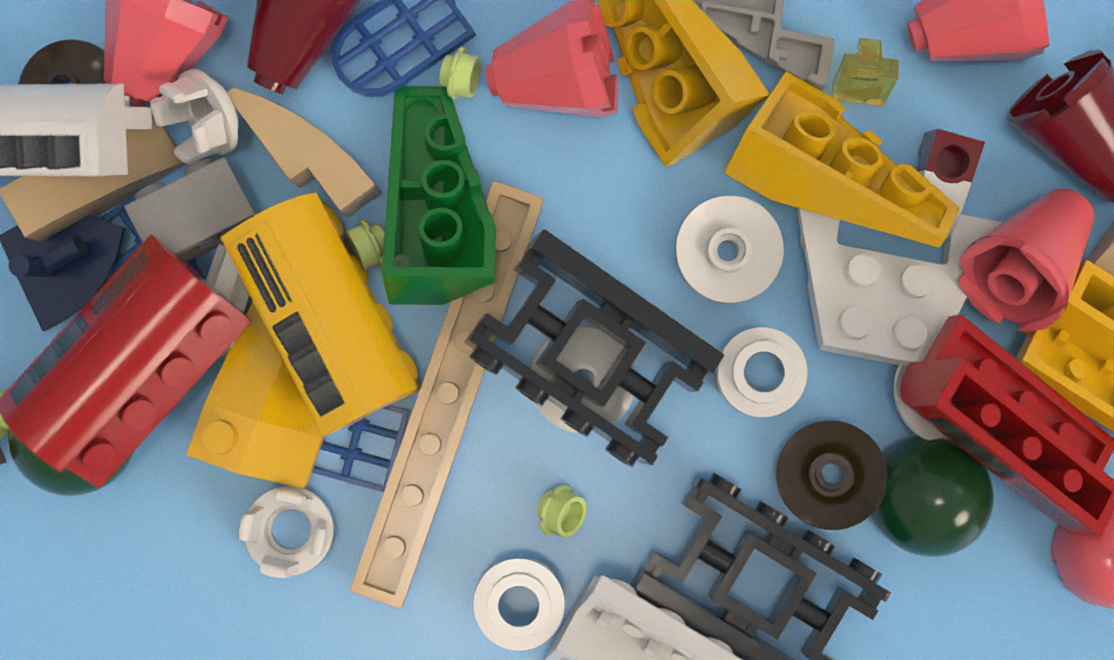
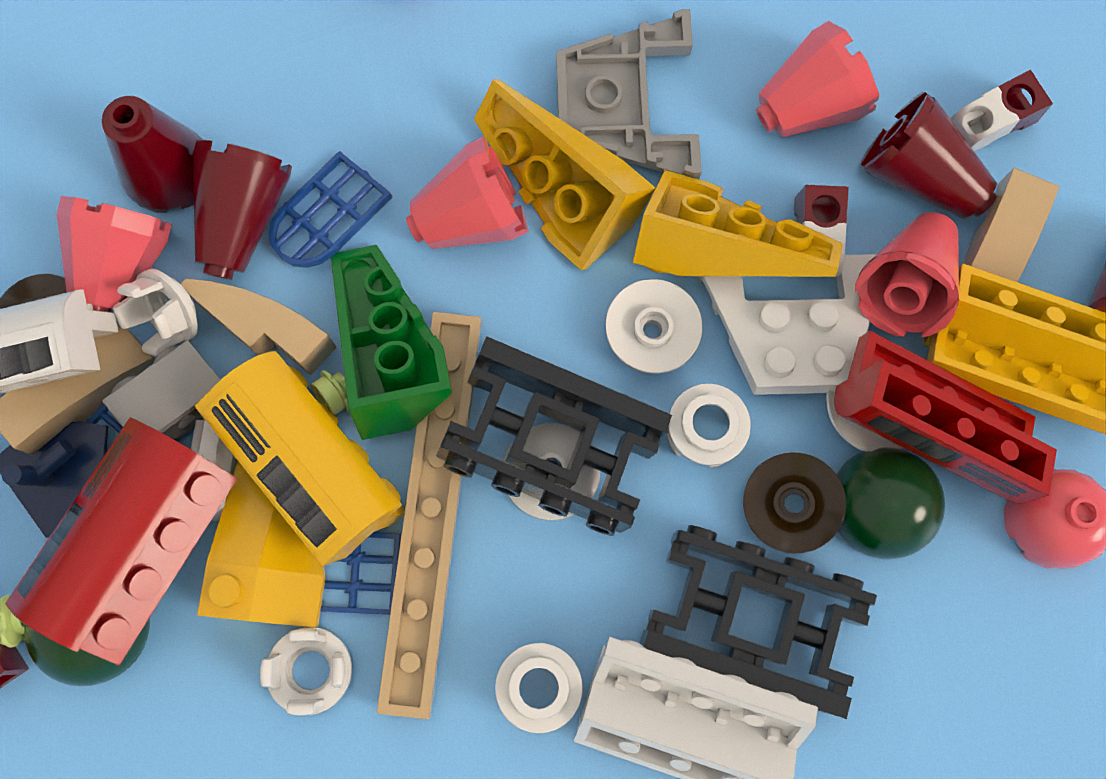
camera: 15 degrees left, 10 degrees down
yellowish green plate [439,47,481,100] -> none
yellowish green plate [537,485,587,537] -> none
clear yellow tile [832,38,899,106] -> none

